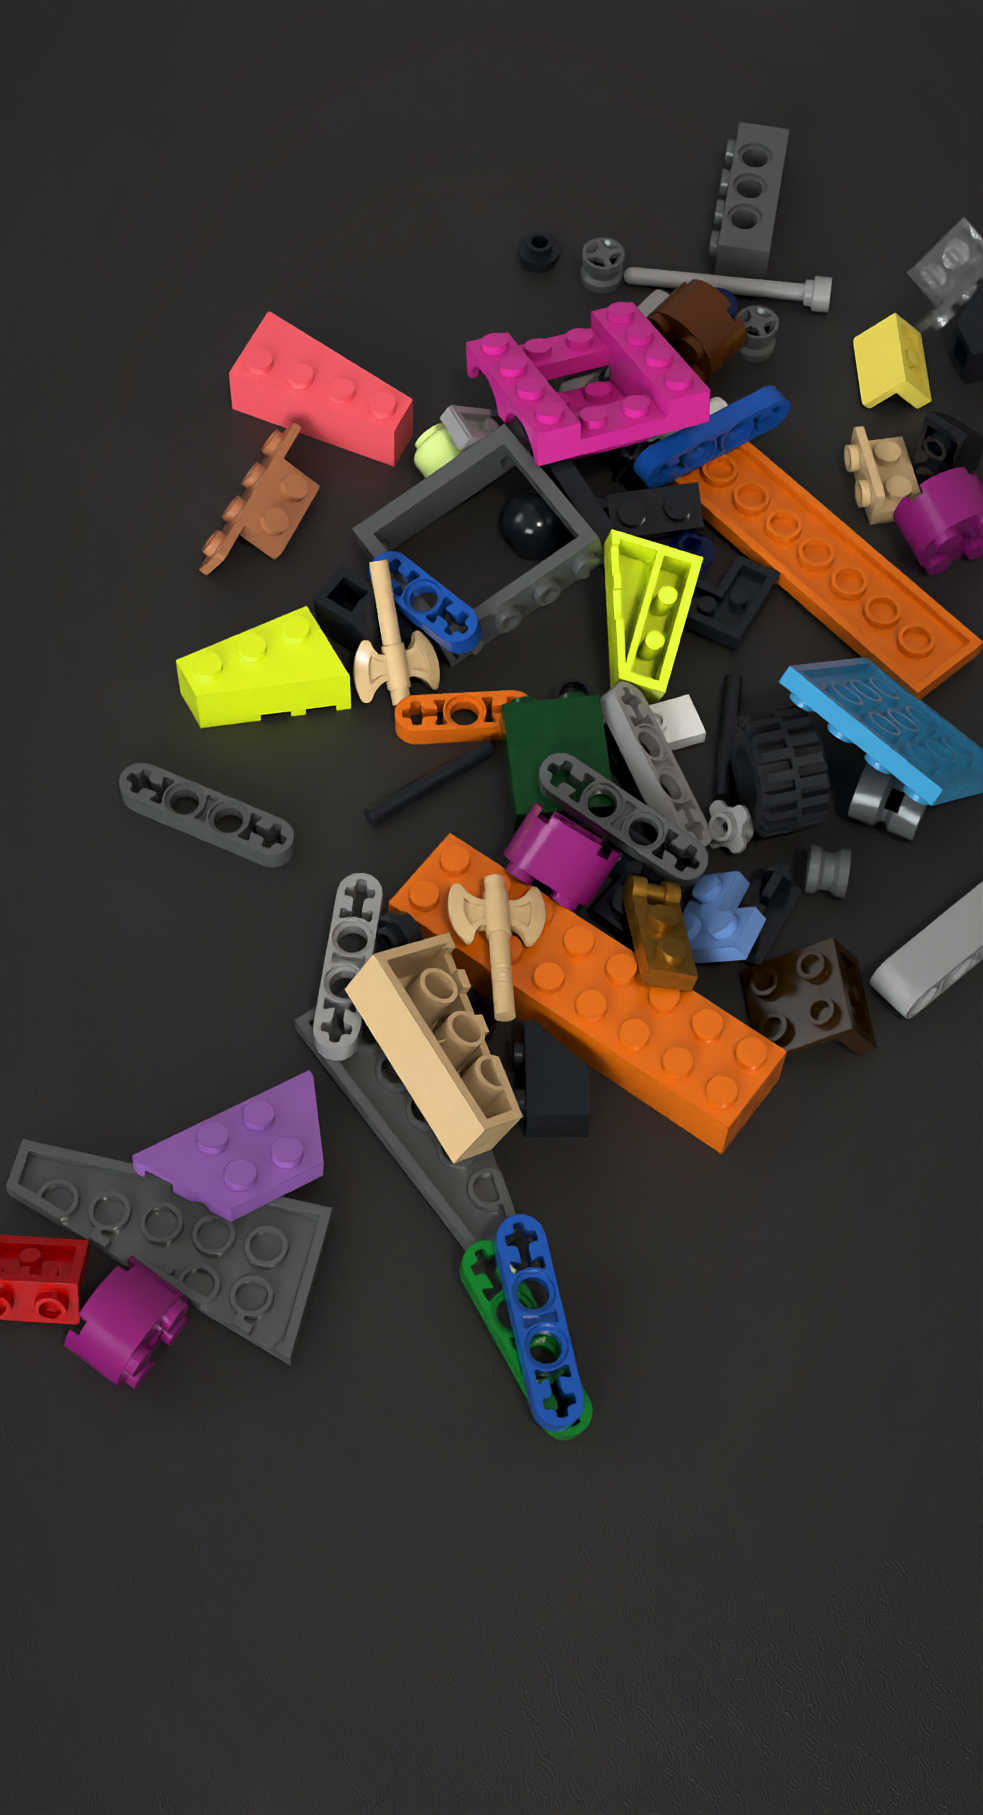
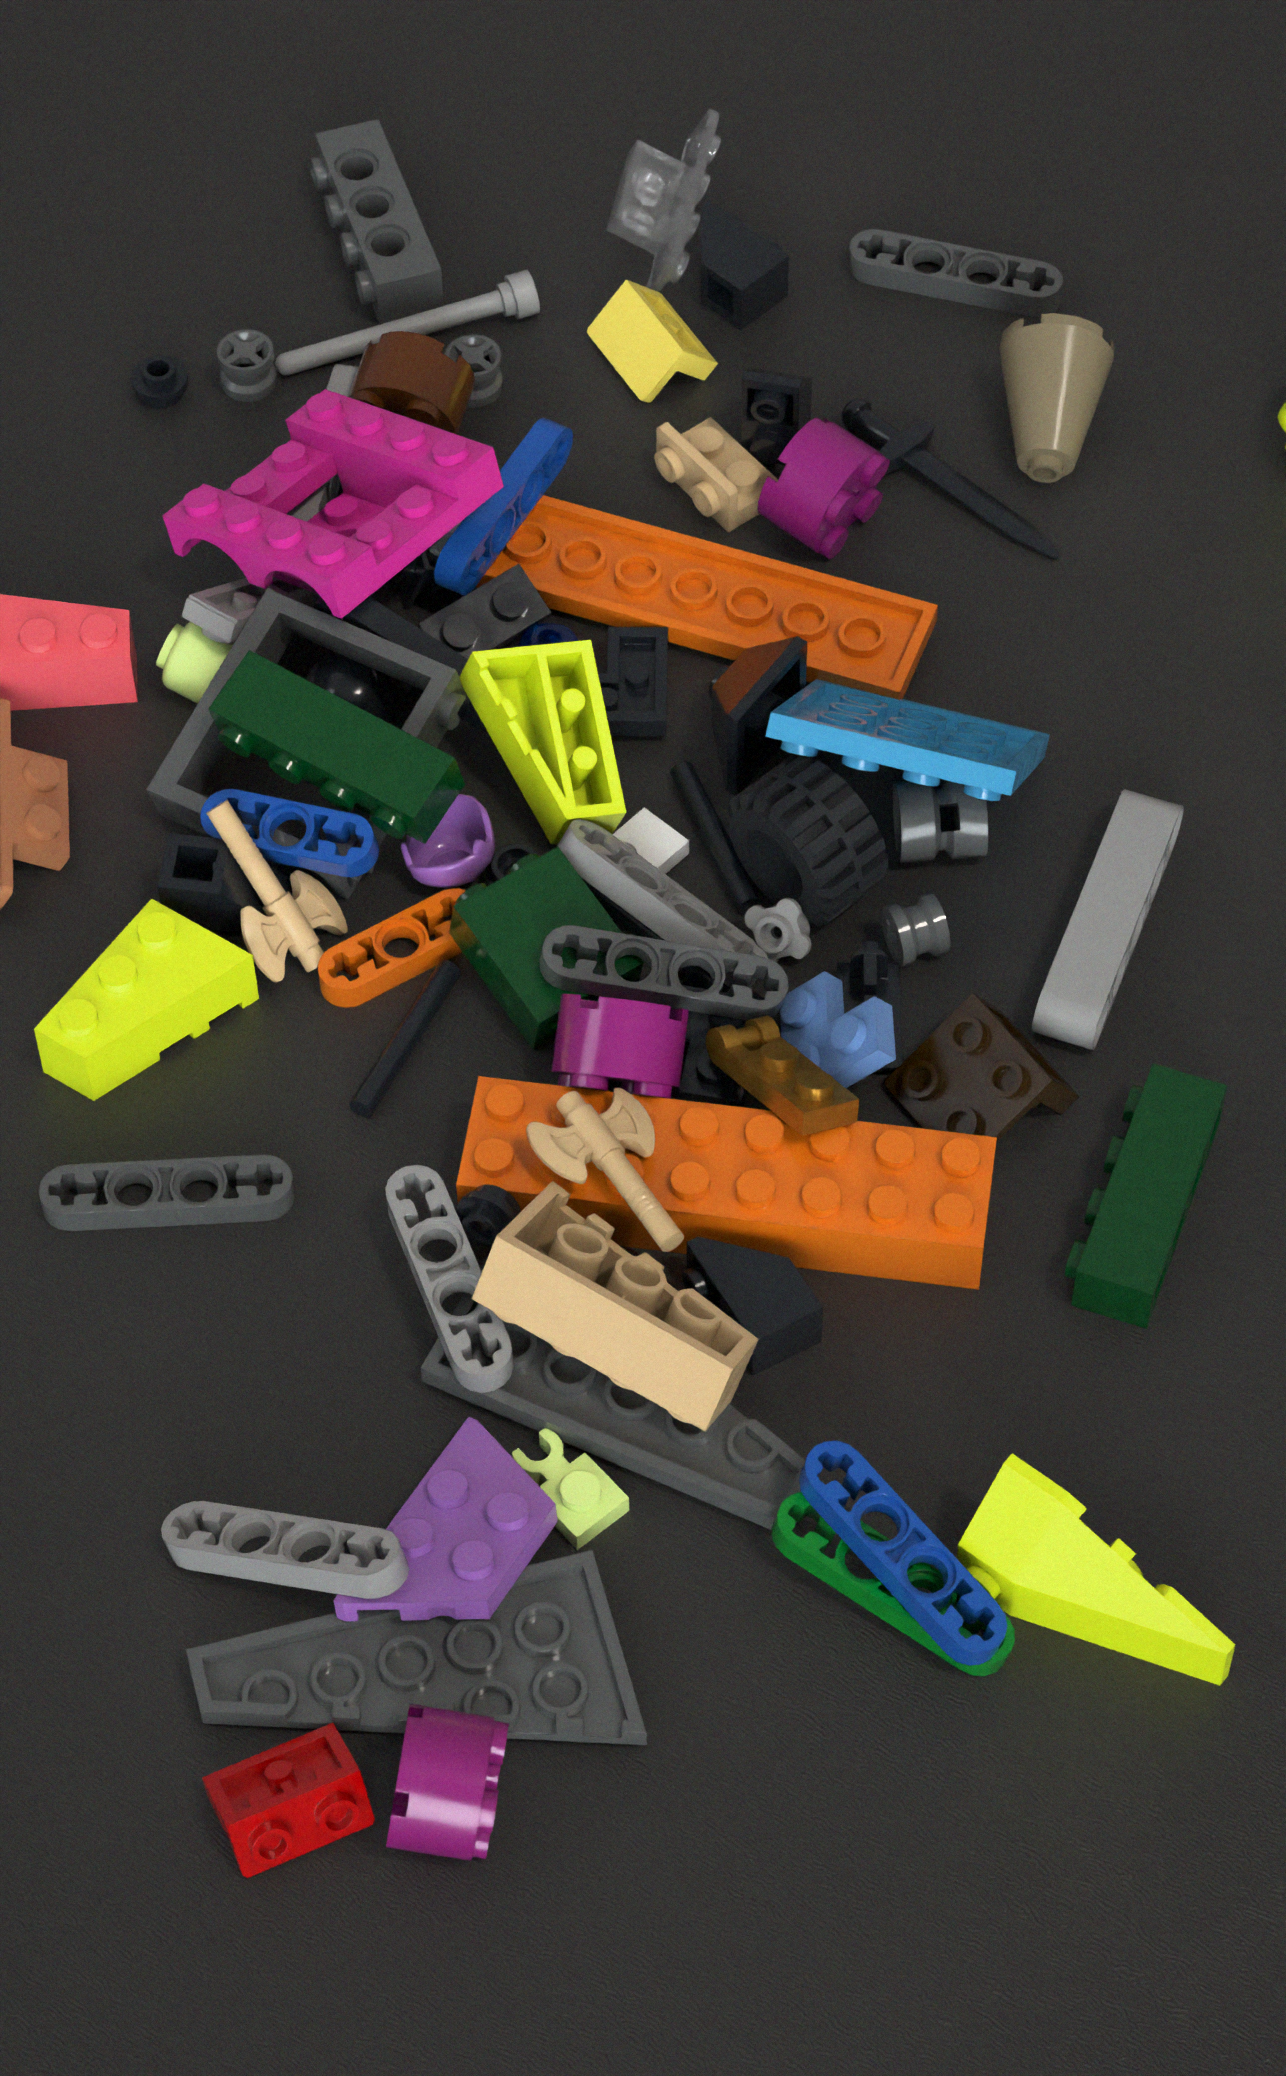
camera: 25 degrees left, 5 degrees down
none -> light grey beam [161,1501,409,1599]
none -> dark green brick [208,650,465,844]
none -> medium lavender hair [400,794,495,889]
none -> yellowish green plate [512,1428,629,1550]
none -> black slope [708,636,807,796]
none -> neon yellow wedge [956,1453,1235,1686]
none -> dark green brick [1064,1063,1228,1329]

